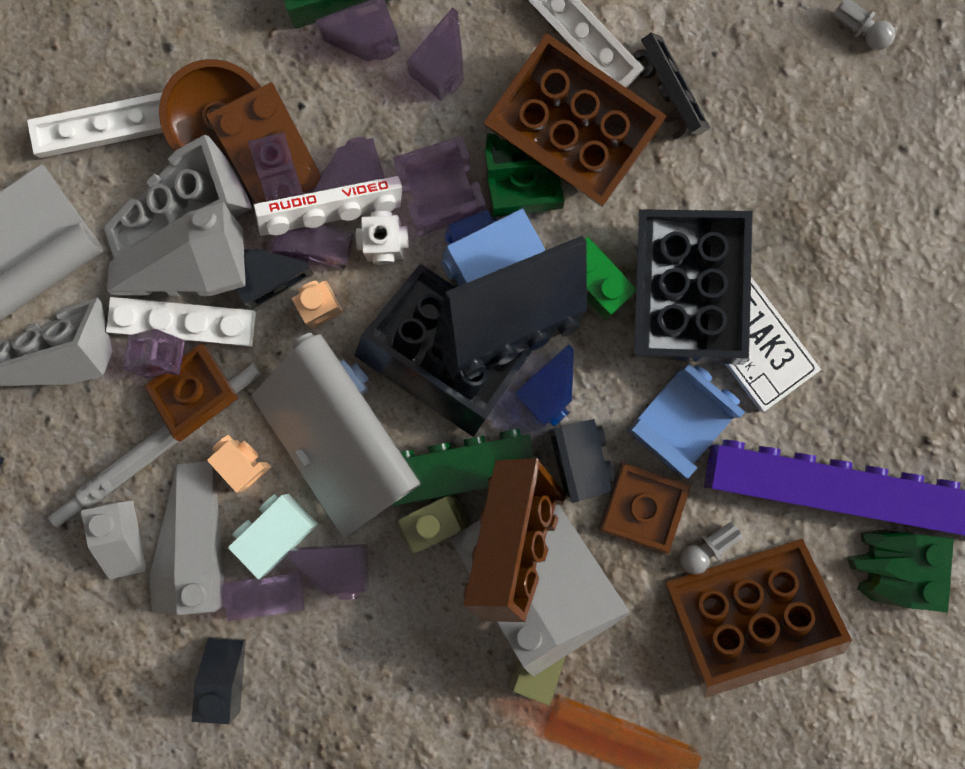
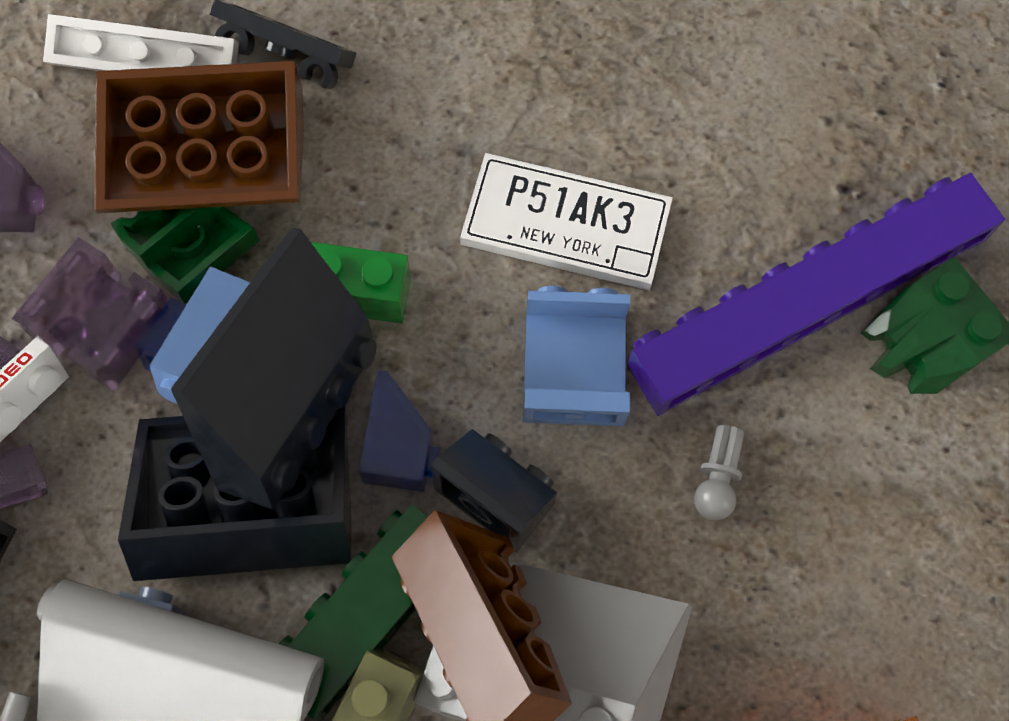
camera: 40 degrees left, 15 degrees down
light nougat brick [292,281,344,329] -> none
white brick [356,211,409,265] -> none
reddish brown tile [599,462,691,554] -> none
black slope [634,209,753,365] -> none
reddish brown slope [666,539,852,698] -> none

